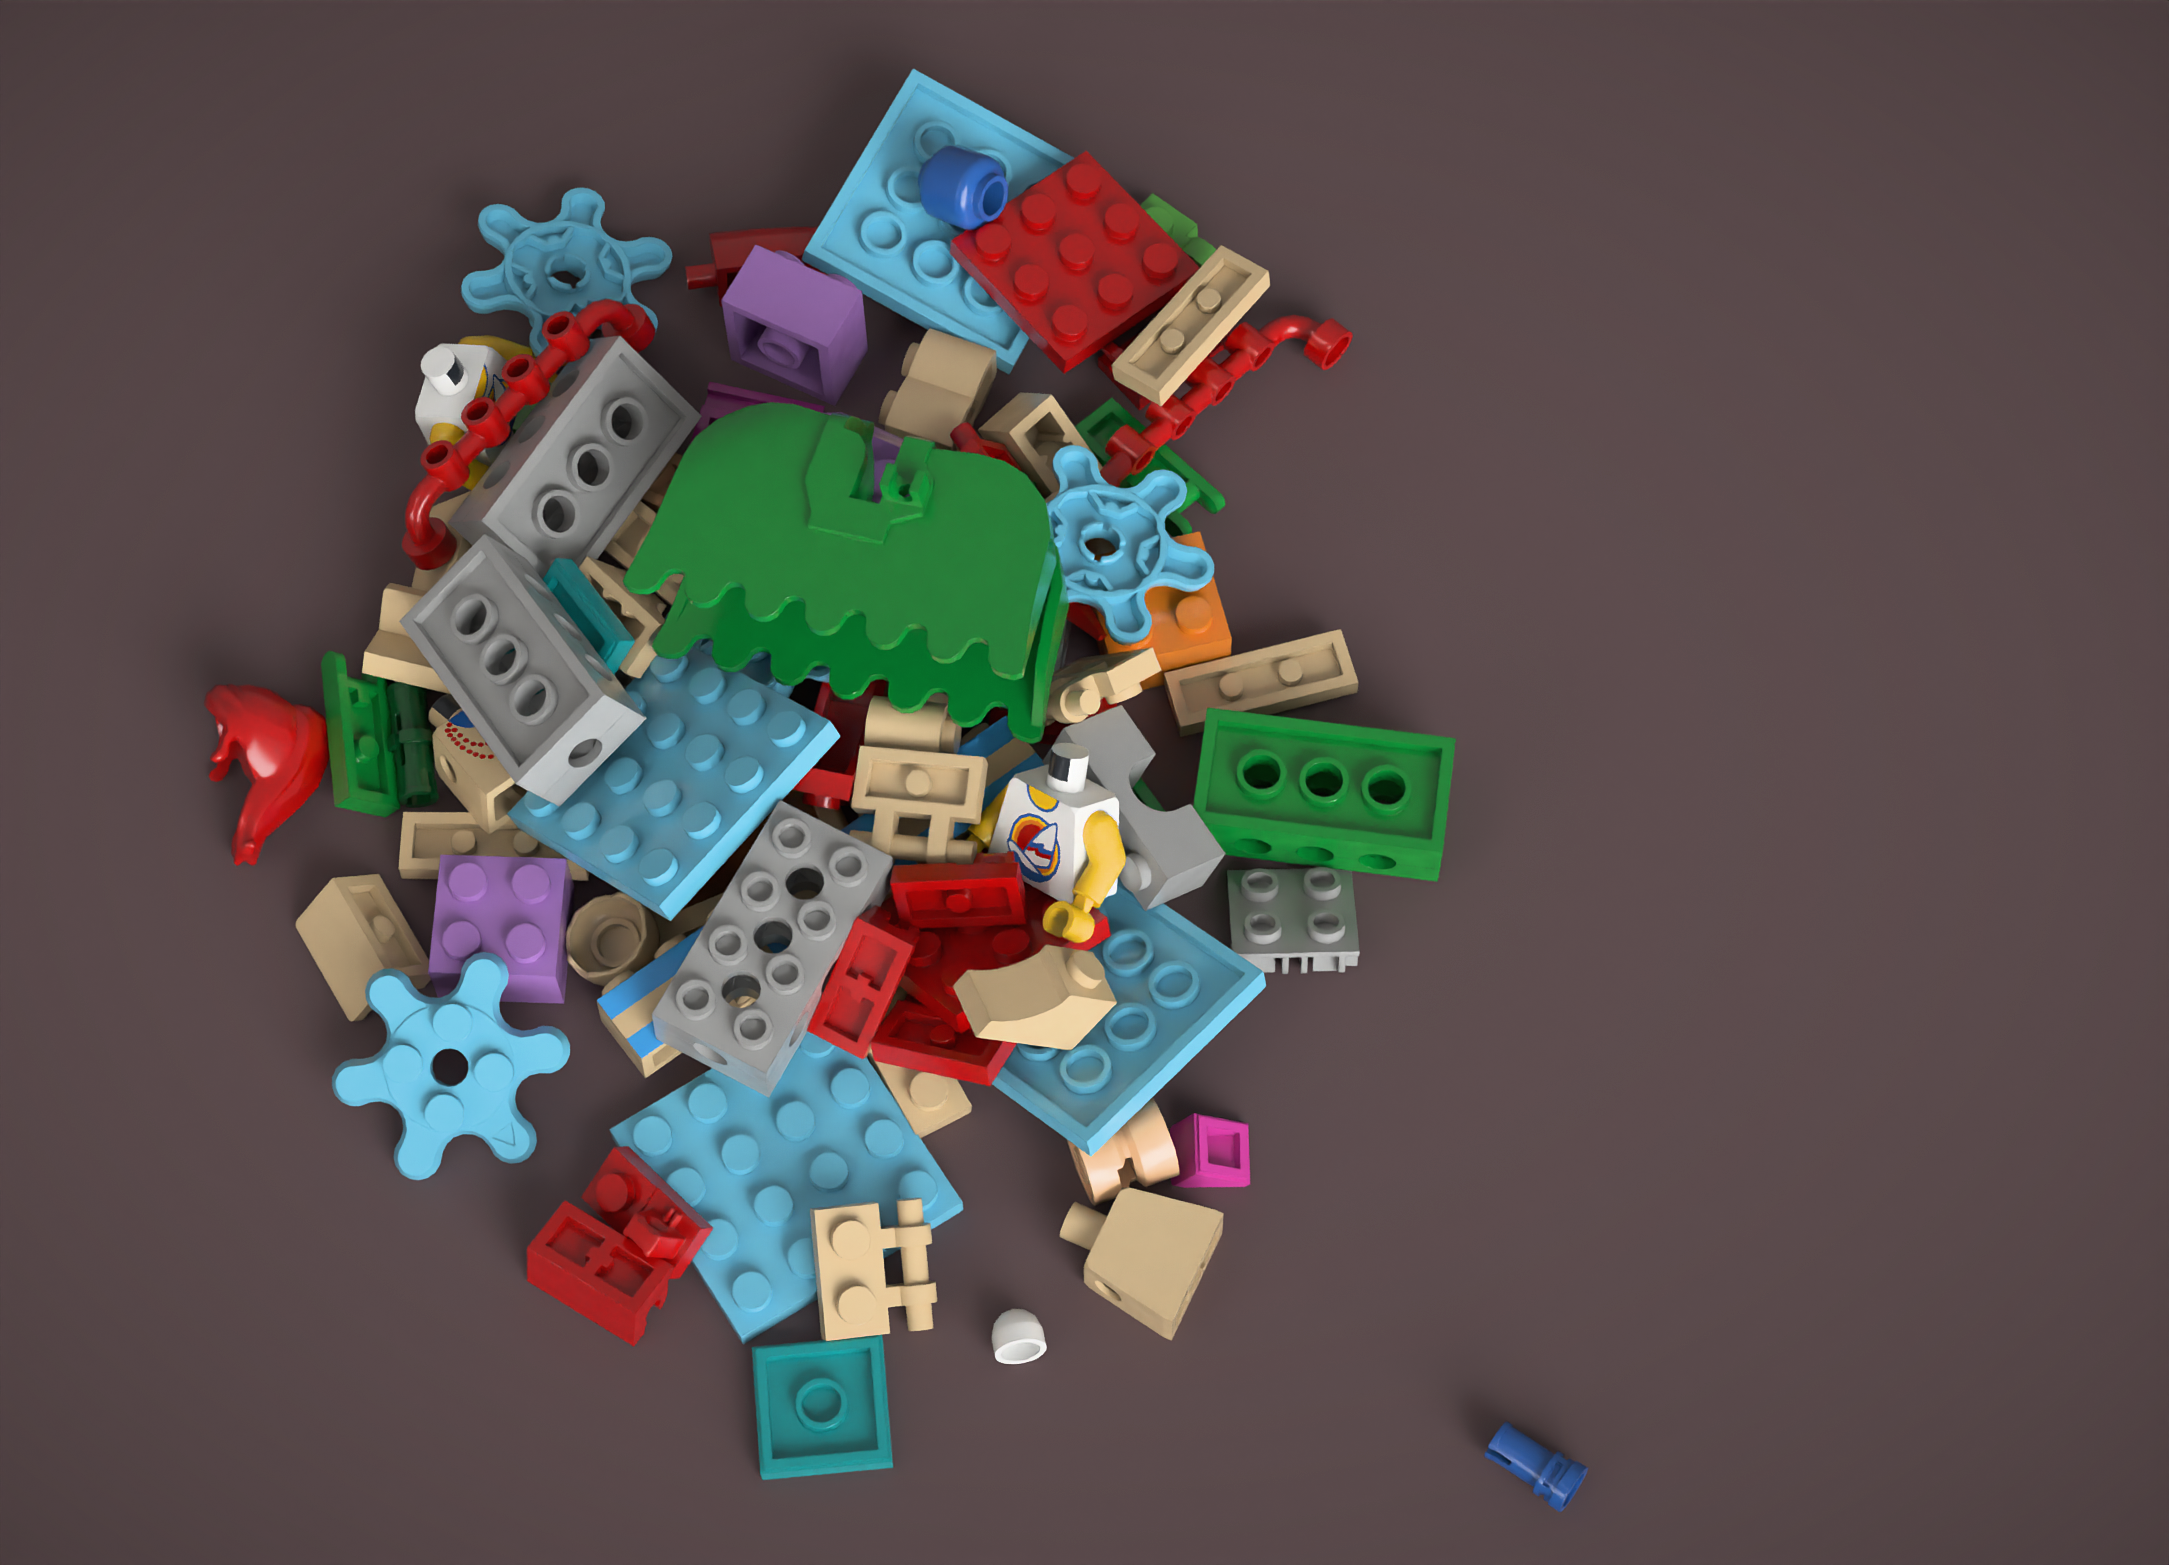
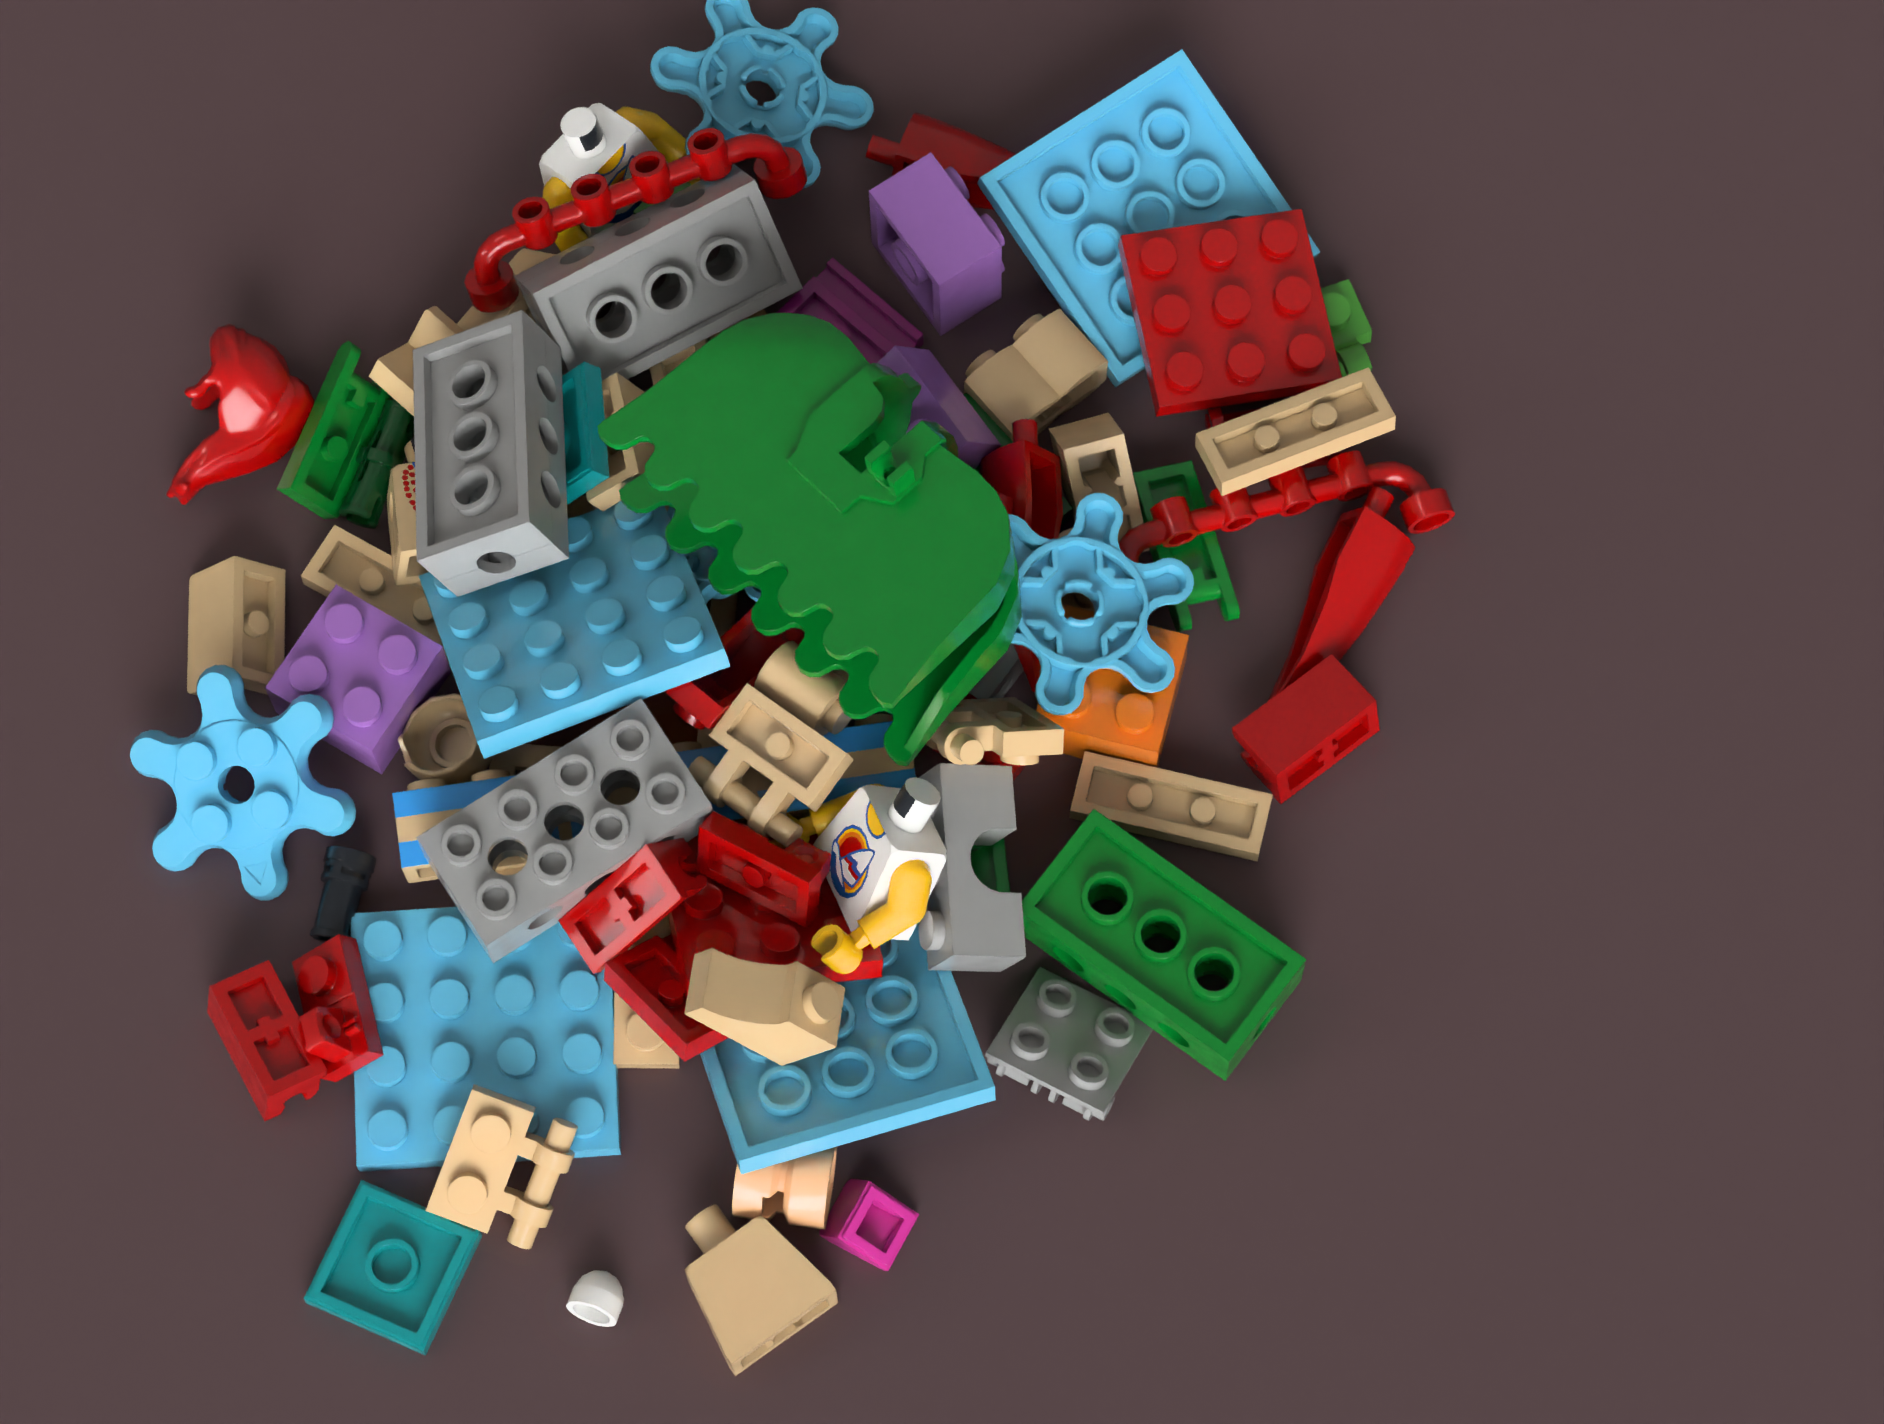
camera: 30 degrees right, 5 degrees up
blue head [918,145,1008,230] -> none
none -> black pin [310,846,377,942]
none -> red hinge [1232,654,1380,804]
none -> red piece [1268,487,1416,701]

